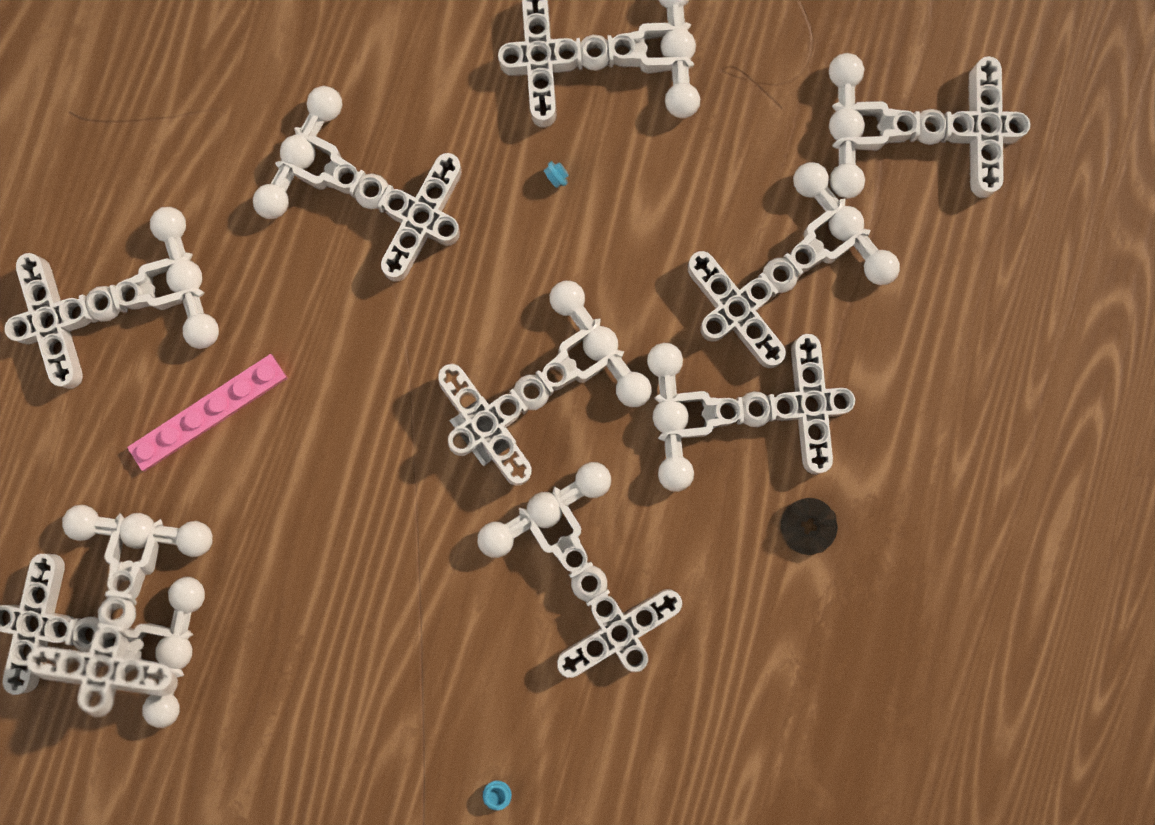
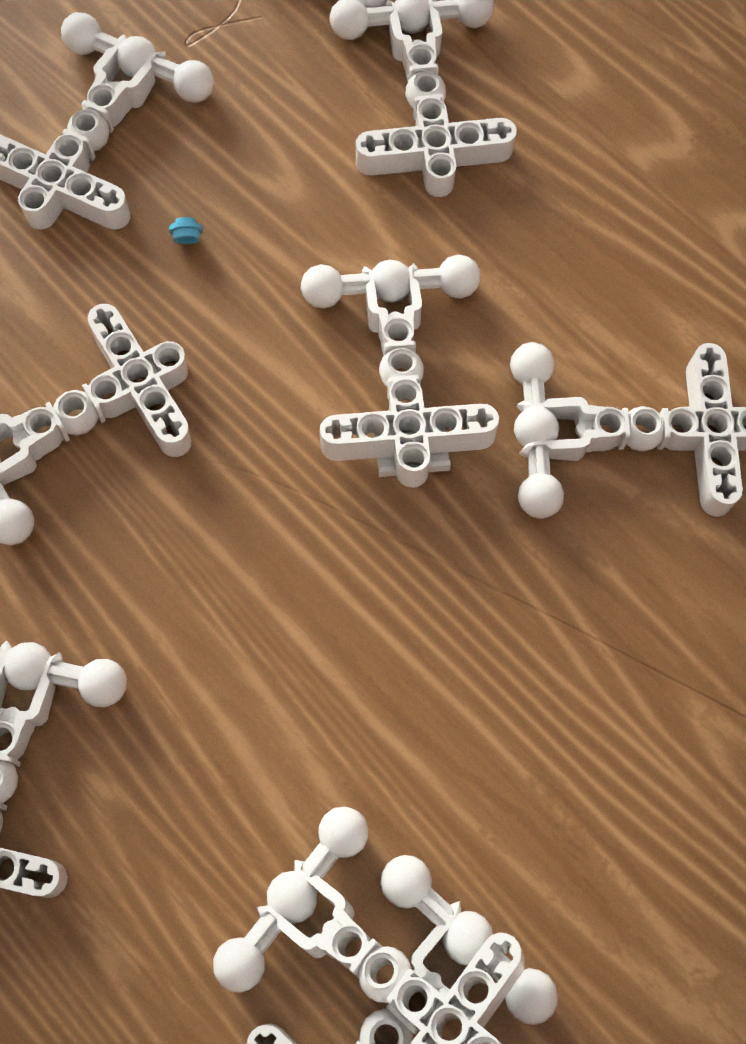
camera: 60 degrees left, 15 degrees down
bright pink plate [127,354,288,471] -> none
white piece [647,334,855,492] -> none
clear smoke plate [779,498,838,555] -> none

